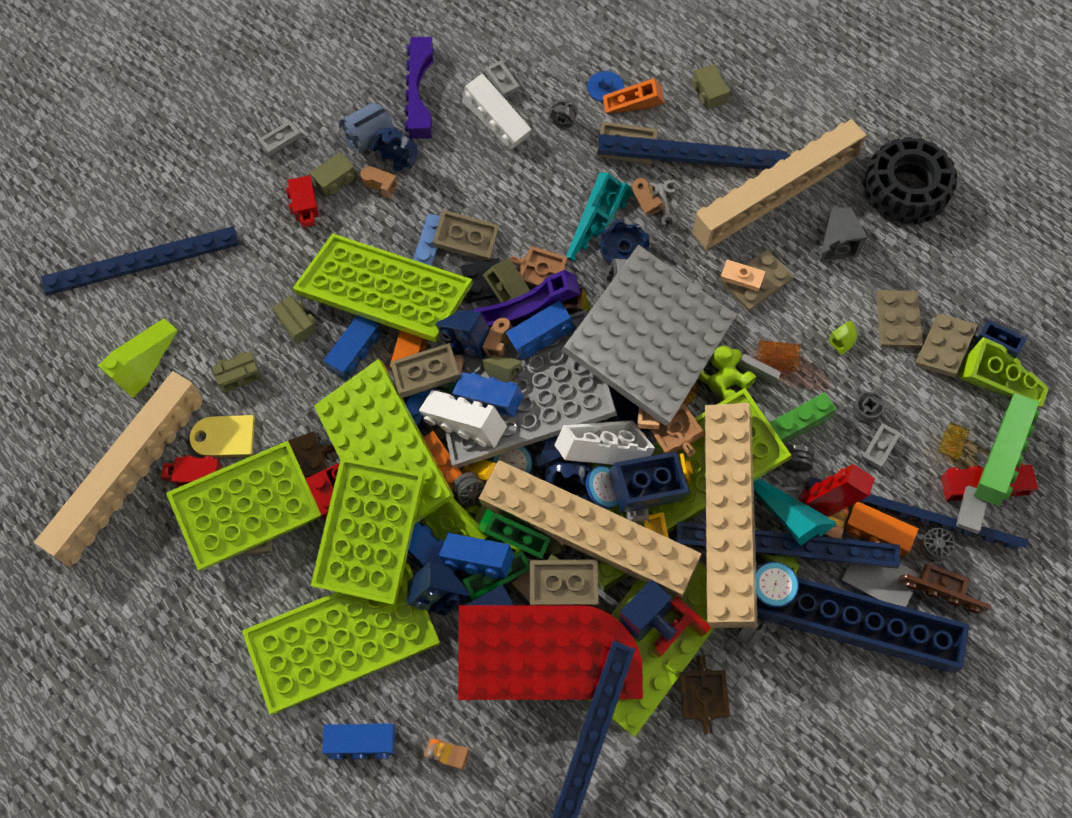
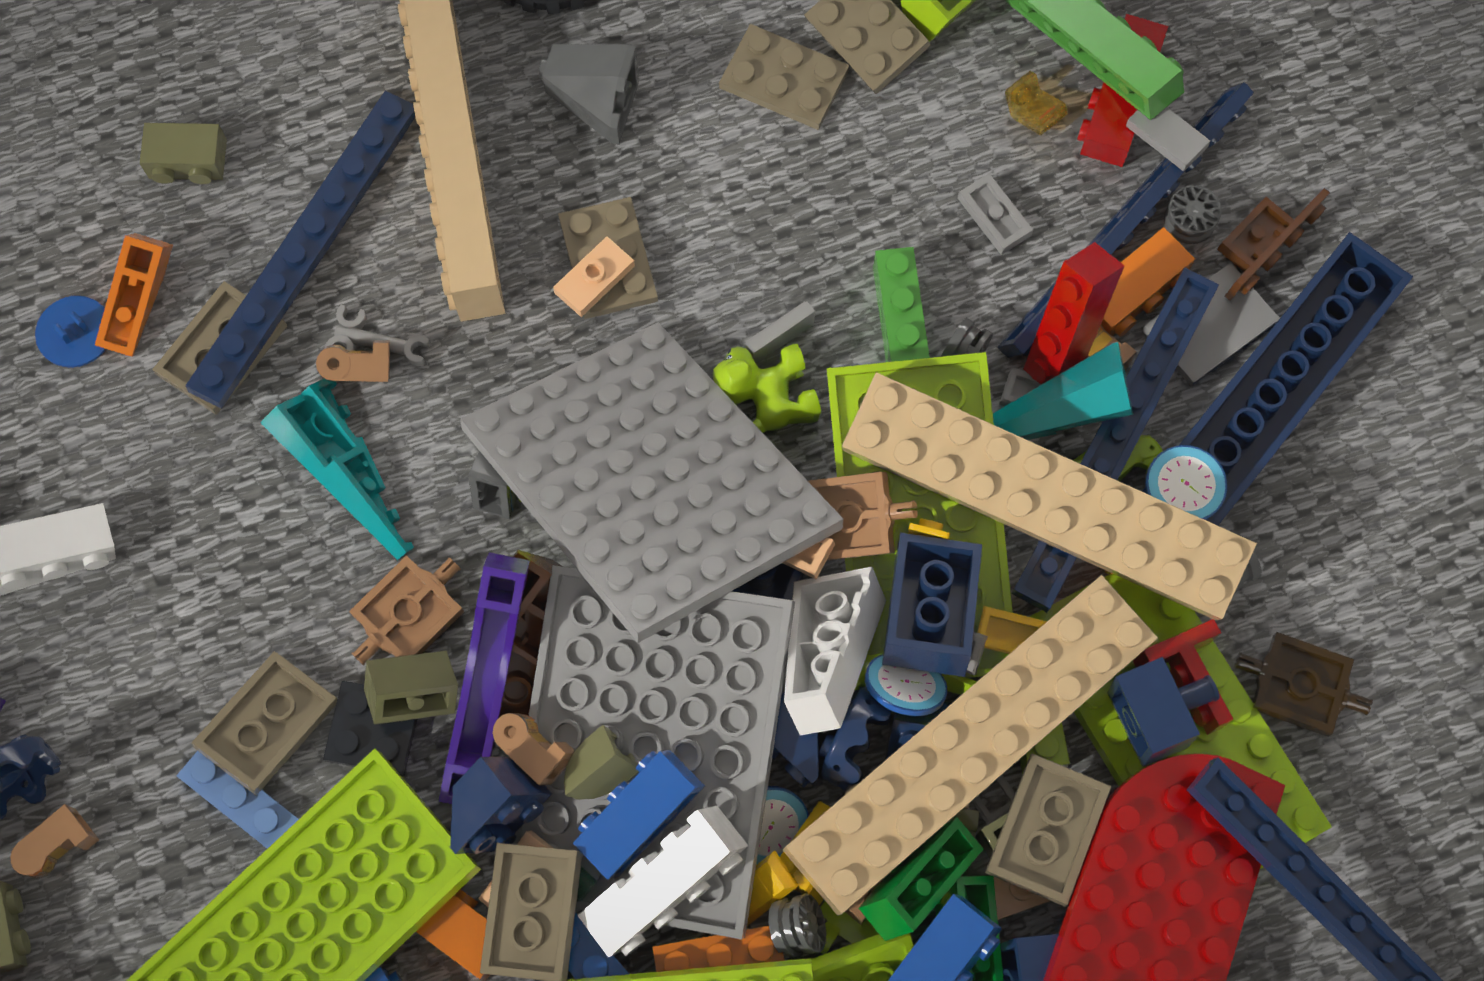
camera: 70 degrees left, 5 degrees up
blue brick [506,300,576,360] -> none
dark grey wheel [549,99,578,128] -> none
dark blue plate [600,219,650,265] -> none
clear orange brick [755,340,801,372] -> none
lime brick [828,321,858,355] -> none
dark grey wheel [853,391,885,423] -> none

